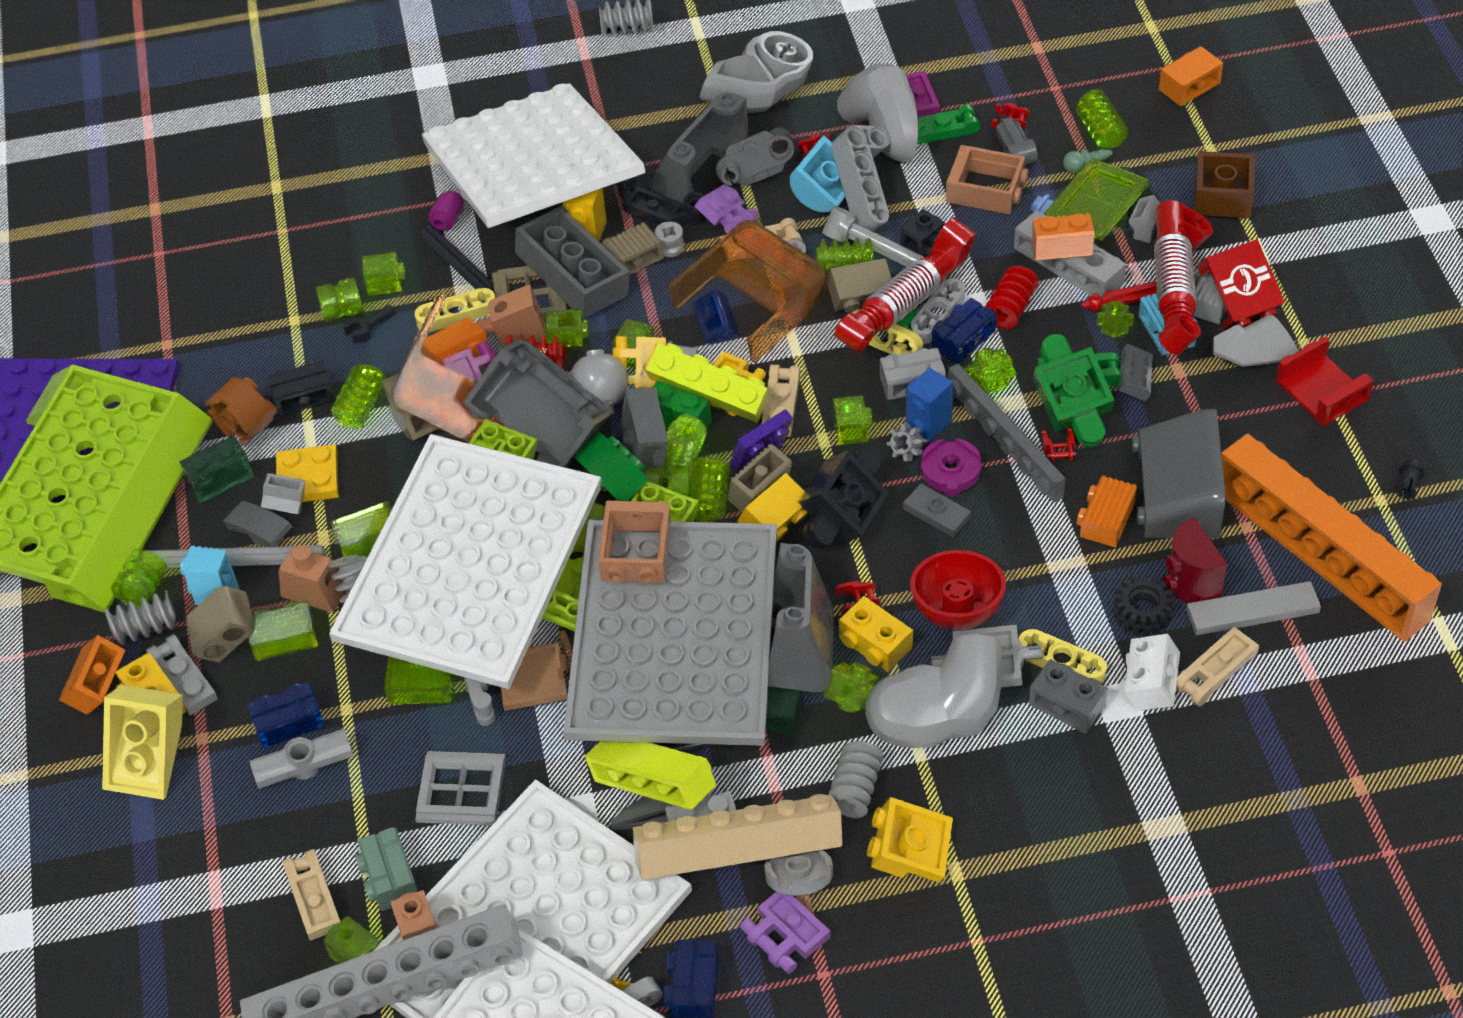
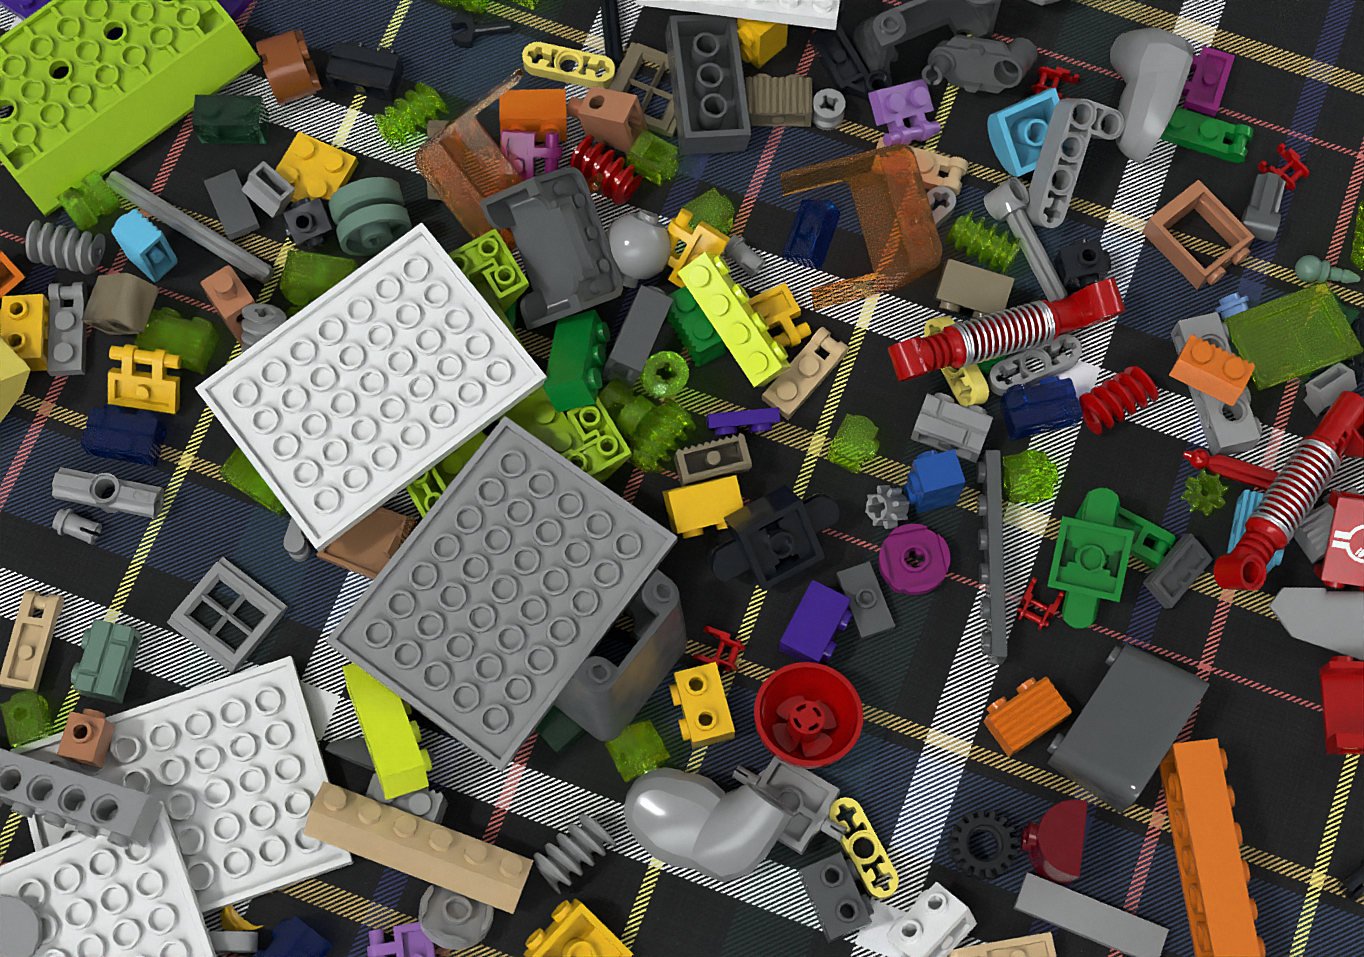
camera: 30 degrees right, 20 degrees up
nougat window [598,501,671,584] -> none
none -> light grey pin [52,508,102,545]
none -> yellow plate [108,344,182,414]
none -> black brick [283,197,337,249]
none -> sand green wheel [328,177,413,256]
none -> dark purple brick [779,580,853,664]

